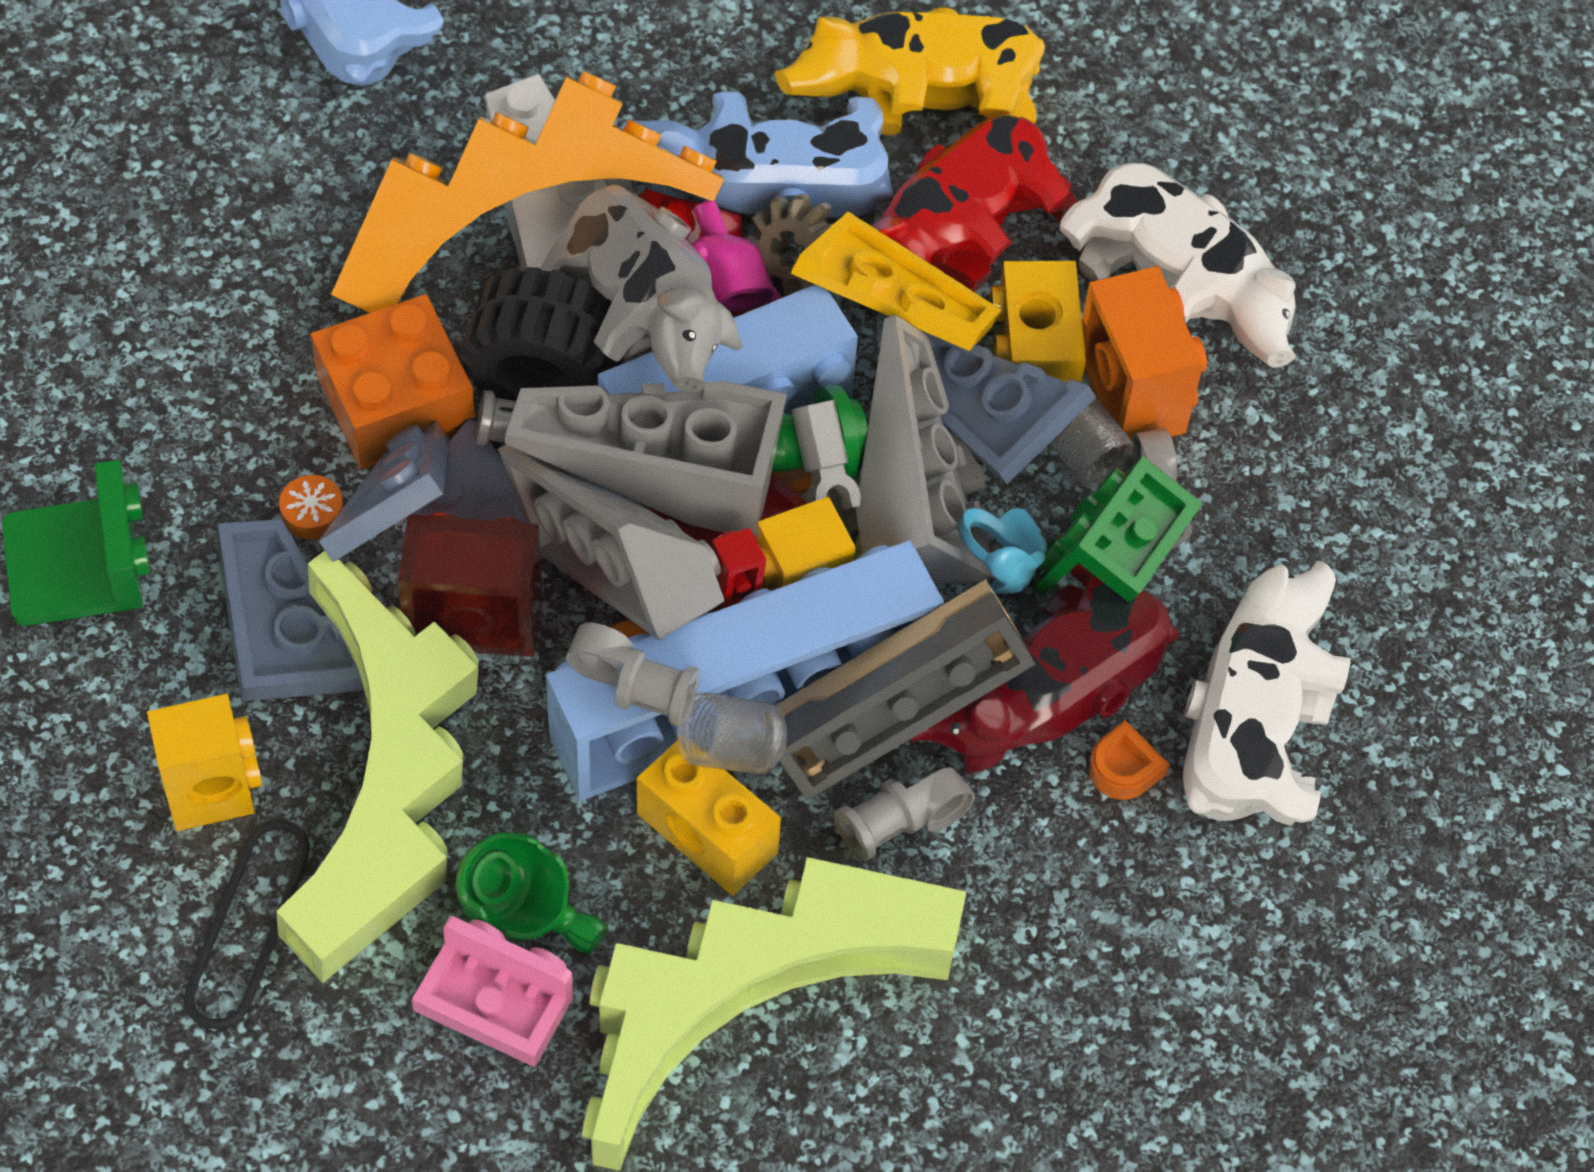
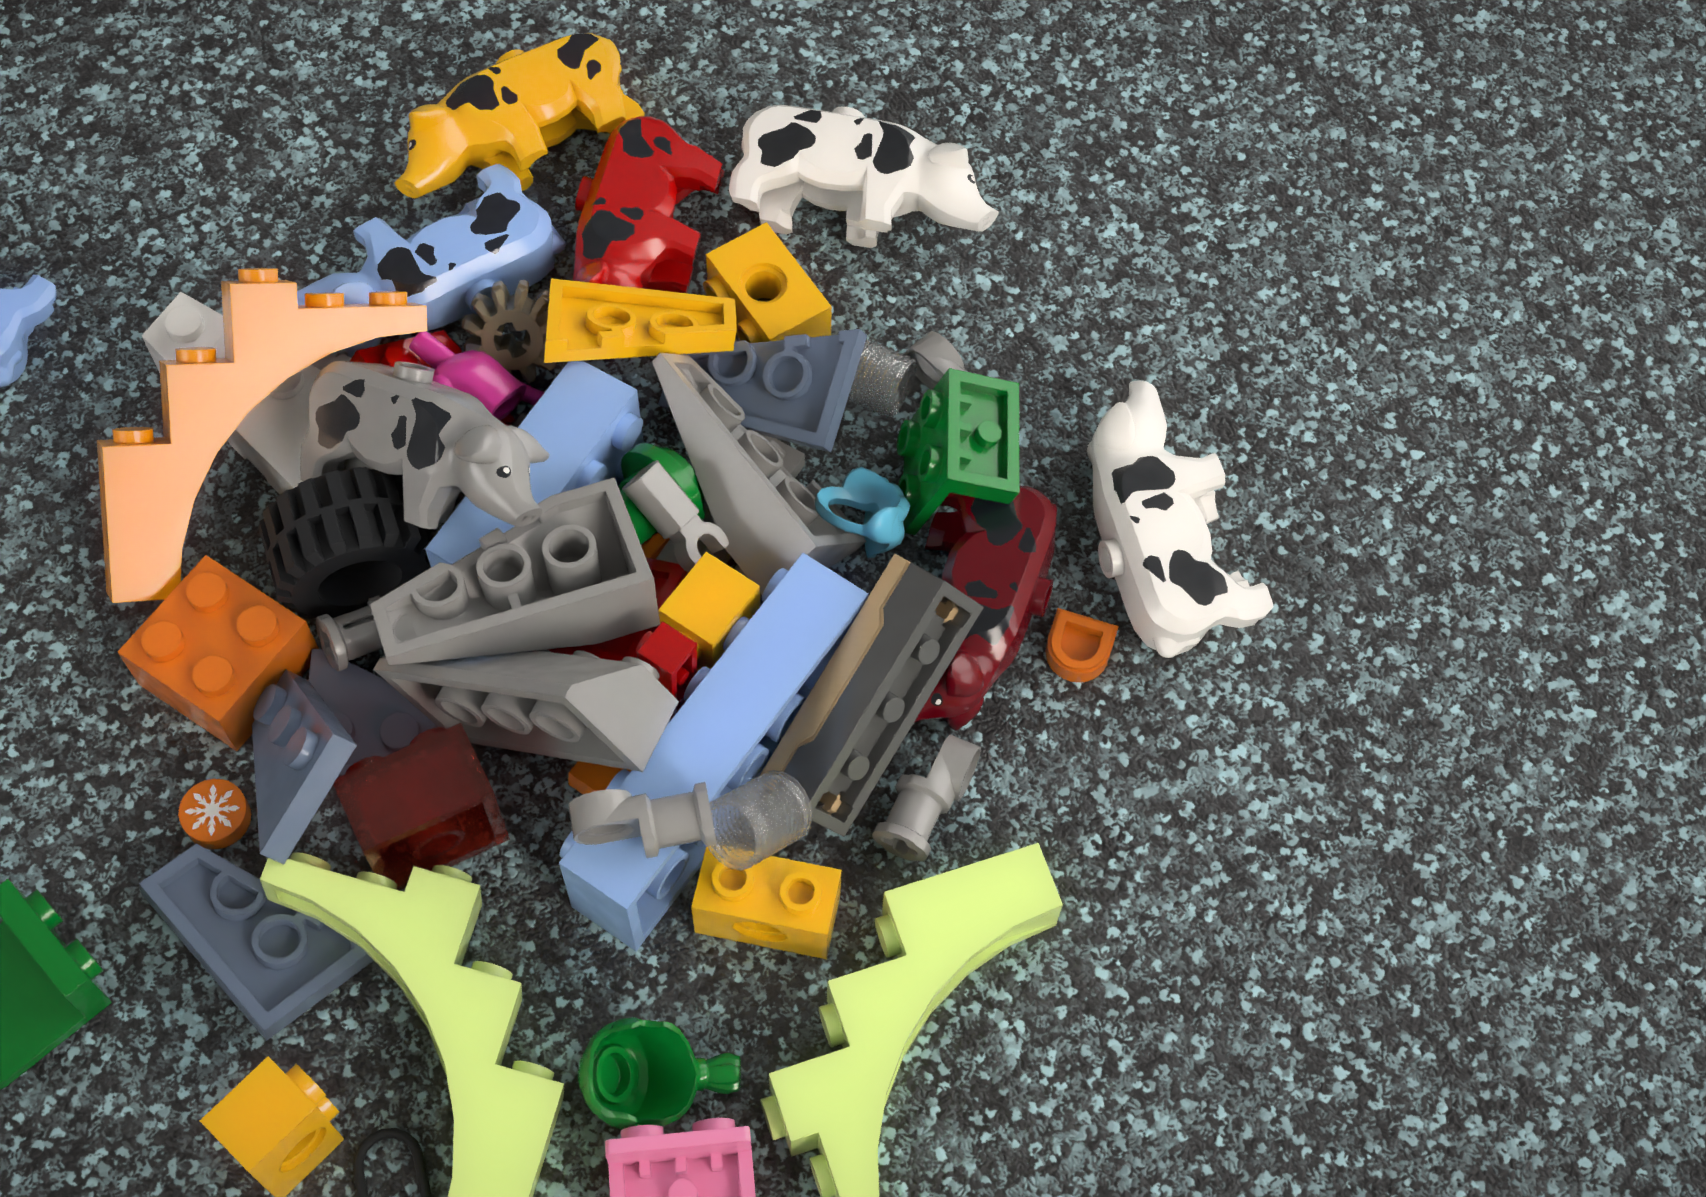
camera: 30 degrees left, 5 degrees up
orange brick [1082,266,1207,450] -> none

